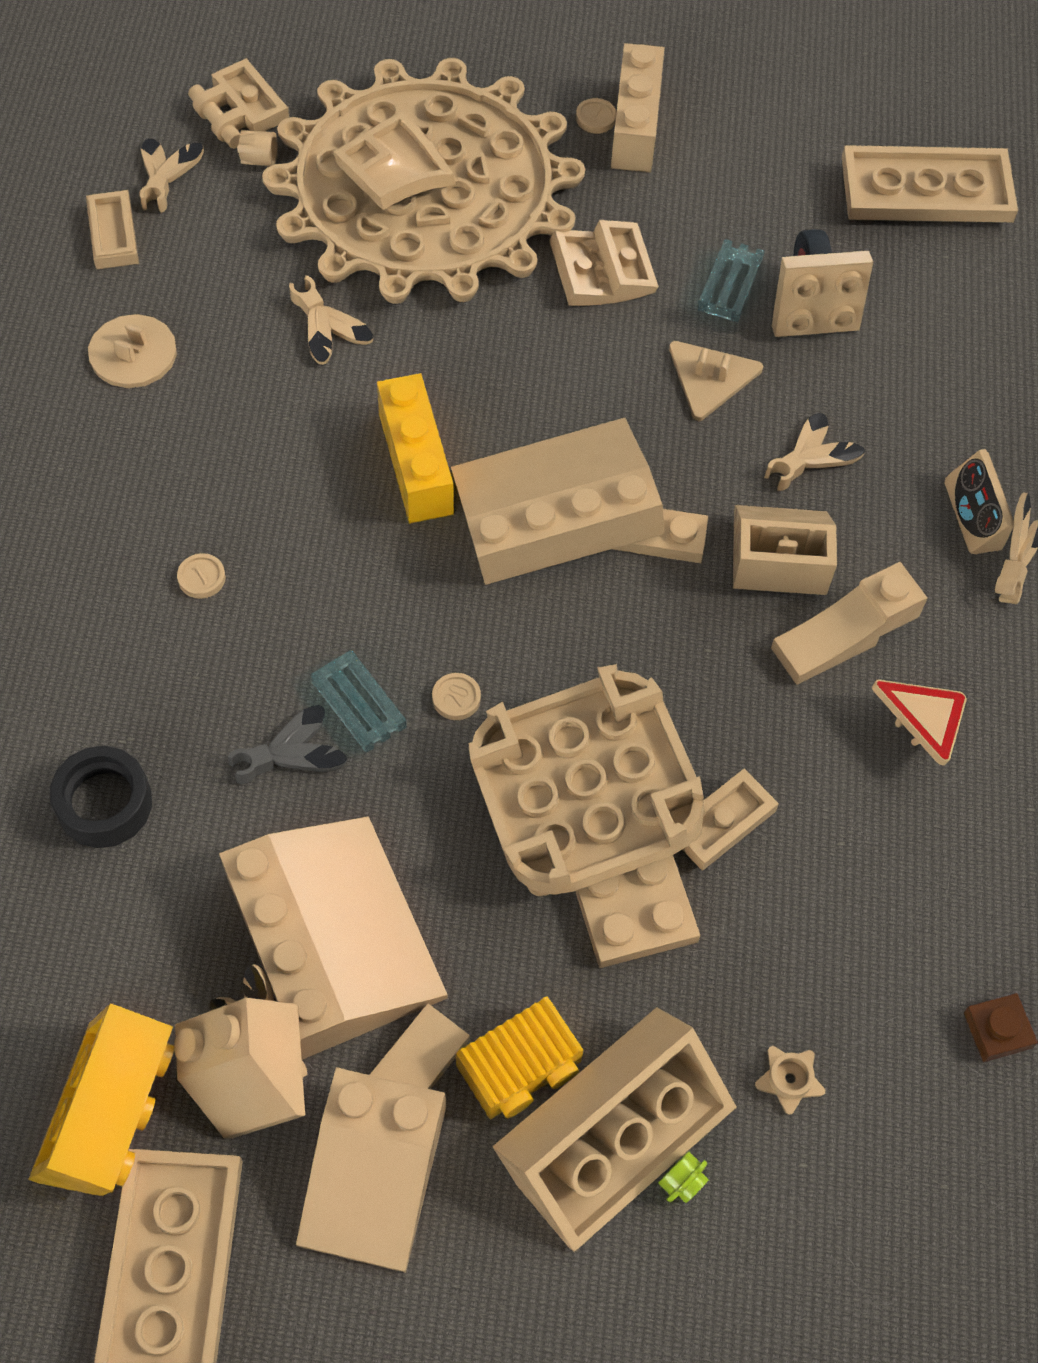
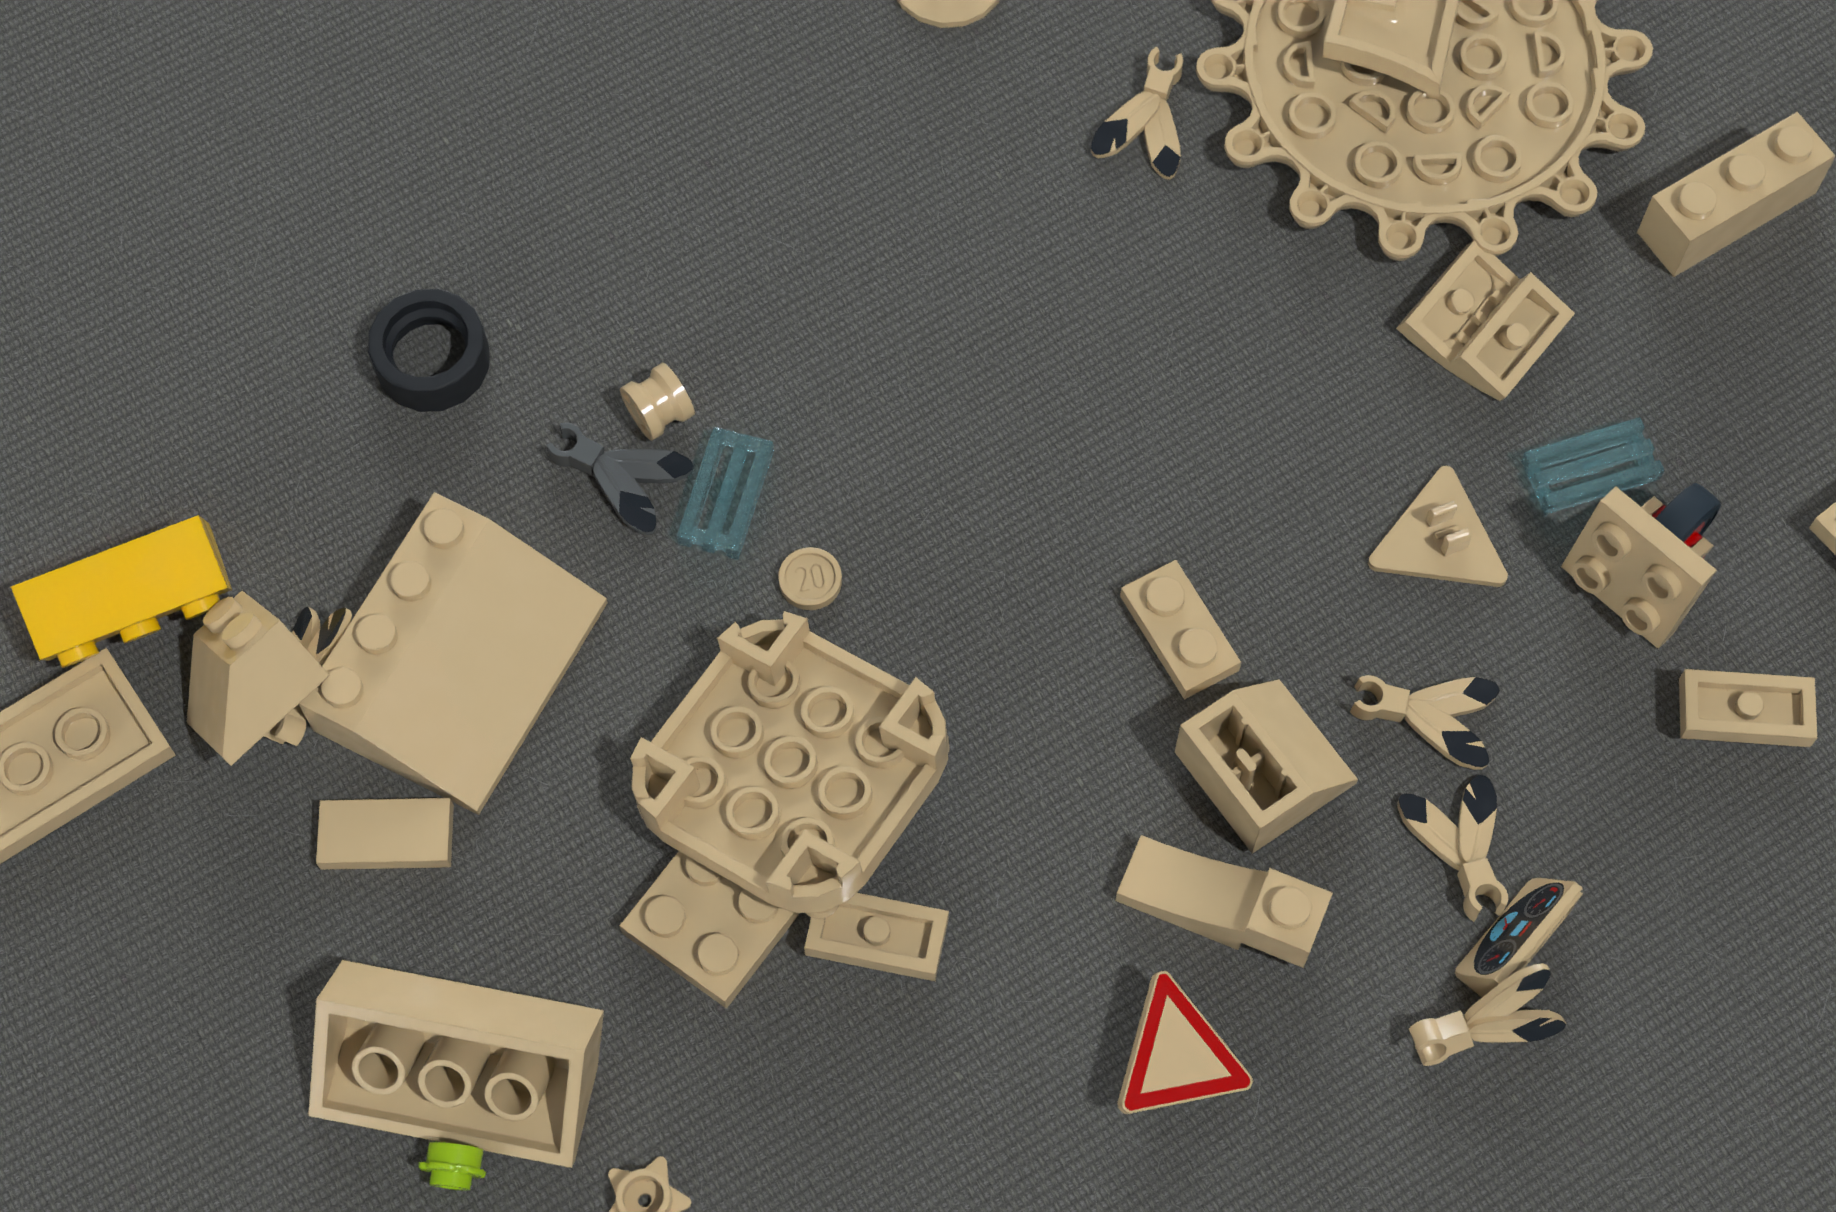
camera: 55 degrees right, 5 degrees up
tan piece [177,553,226,599] -> none
tan slope [296,1067,447,1273] -> none
yellow brick [377,373,454,524] -> none
tan slope [451,418,665,585] -> none
yellow brick [456,996,583,1120] -> none
tan piece [576,98,616,134] -> none
none -> tan wheel [620,363,695,441]
none -> tan piece [1397,775,1508,922]
none -> tan plate [1679,669,1817,747]

